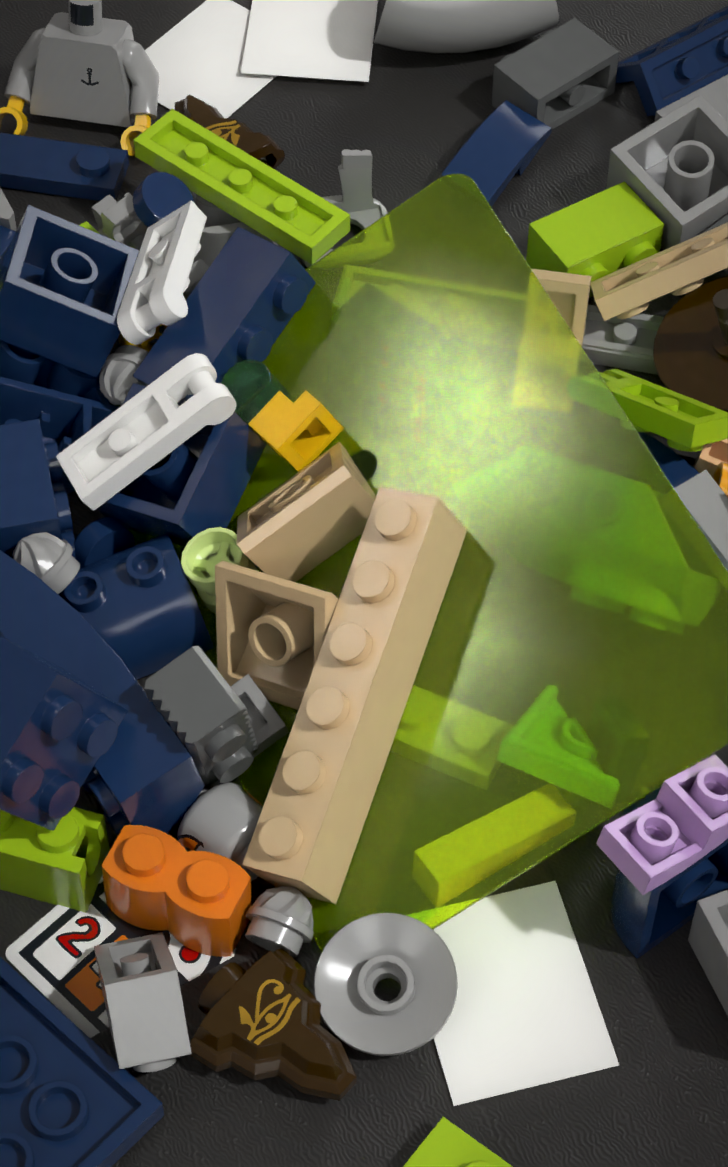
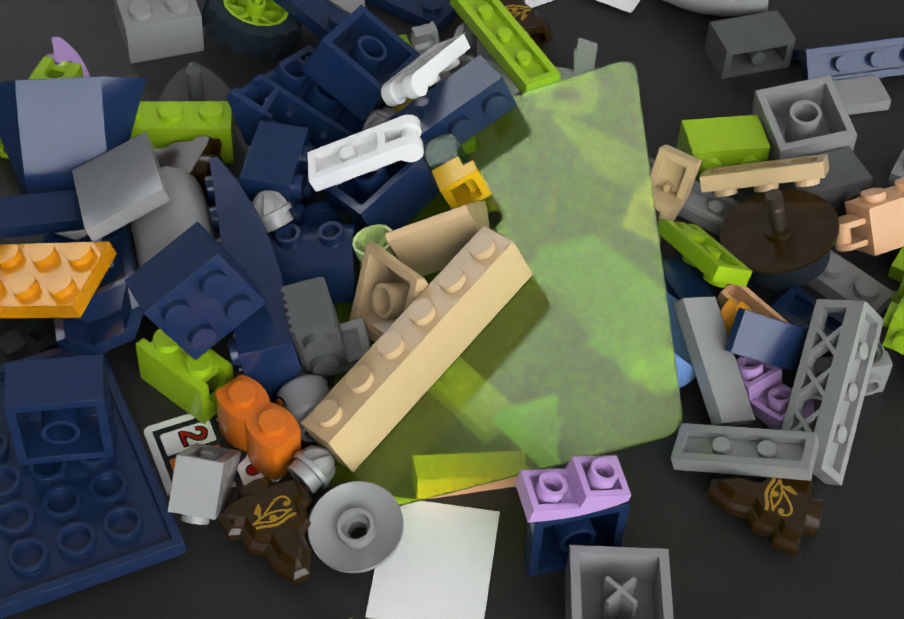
camera: 20 degrees right, 5 degrees down
dark blue tile [132,172,194,227] -> none
dark blue slope [441,100,552,211] -> none

